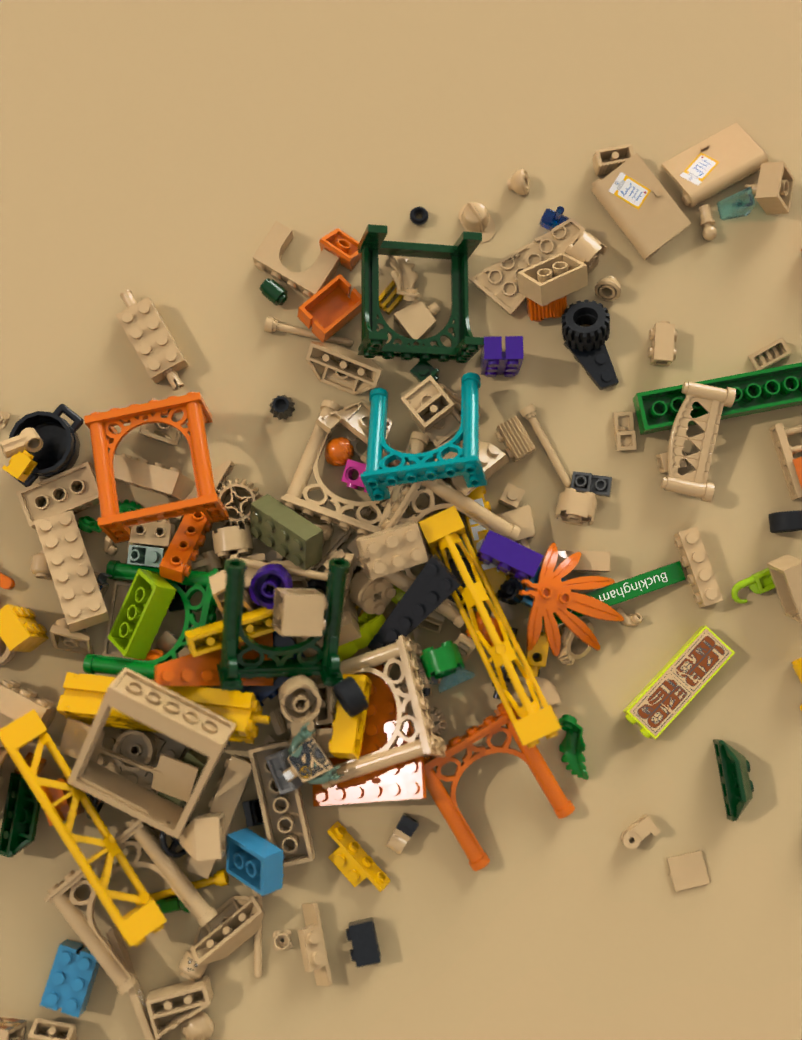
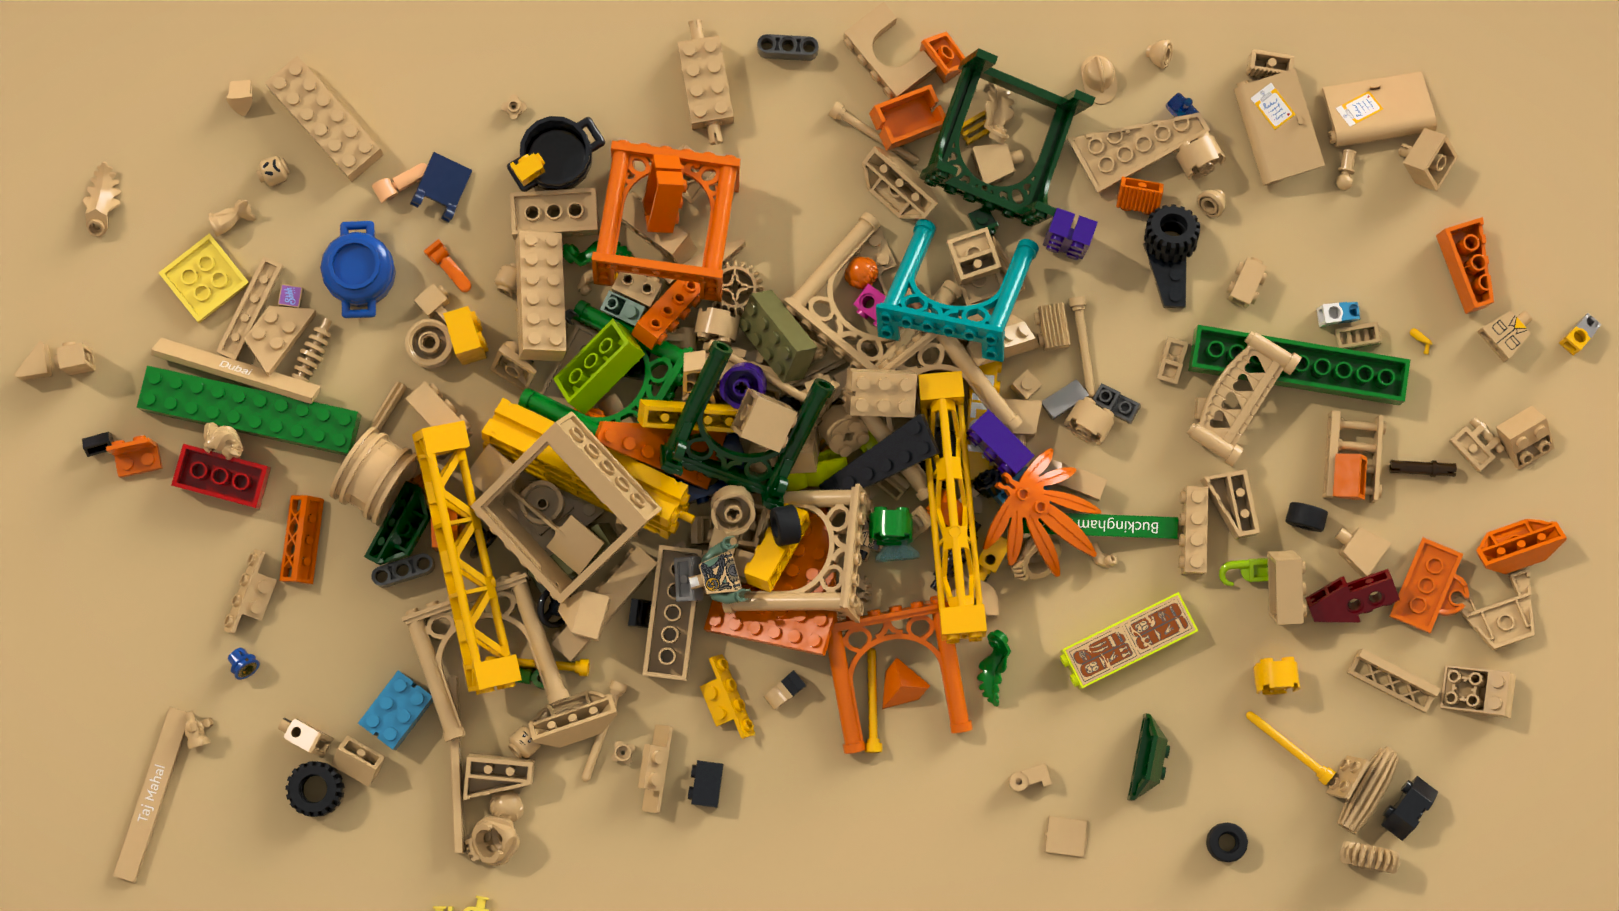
camera: 10 degrees right, 0 degrees up
tan piece [0,427,43,459] -> none
dark azure brick [226,828,284,896] -> none
dark green brick [260,278,288,306] -> none
black piece [269,395,295,420] -> none
tan wing [315,399,393,463] -> none
black plate [410,207,428,225] -> none
tan brick [517,252,588,306] -> none
clear light blue slope [717,187,756,220] -> none
none -> dark grey beam [371,553,435,588]
none -> orange piece [642,154,687,233]
none -> dark grey beam [757,34,819,61]
none -> yellow piece [865,648,882,753]
none -> orange slope [882,658,930,709]
none -> light grey slope [1042,379,1089,420]
none -> tan wedge [1200,469,1260,539]
none -> leg [1316,302,1361,327]

